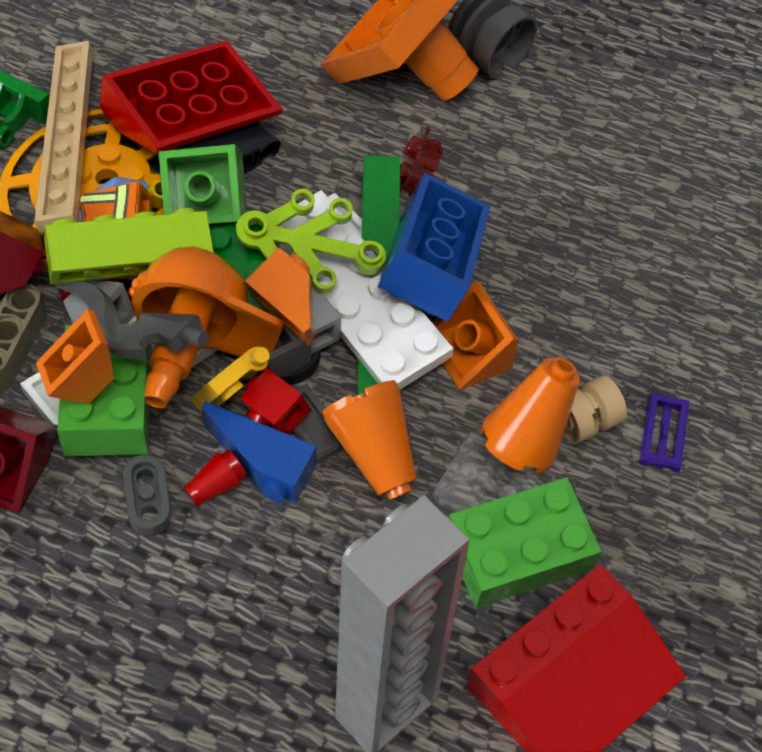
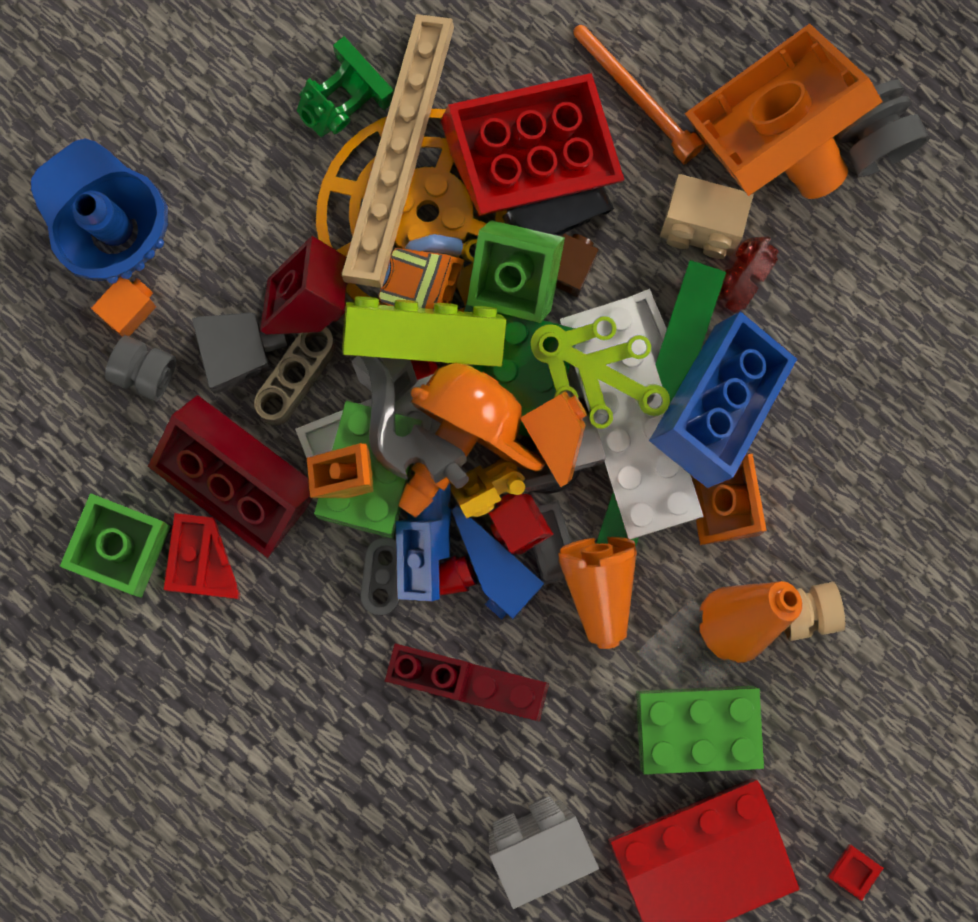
camera: 20 degrees right, 25 degrees up
dark purple tile [639,393,690,473] -> none
none -> dark red slope [385,643,549,722]
none -> blue plate [396,464,452,601]
none -> reddish brown brick [556,234,599,297]
none -> orange piece [573,25,705,164]
none -> tan brick [660,174,754,259]
none -> red tile [827,844,884,901]

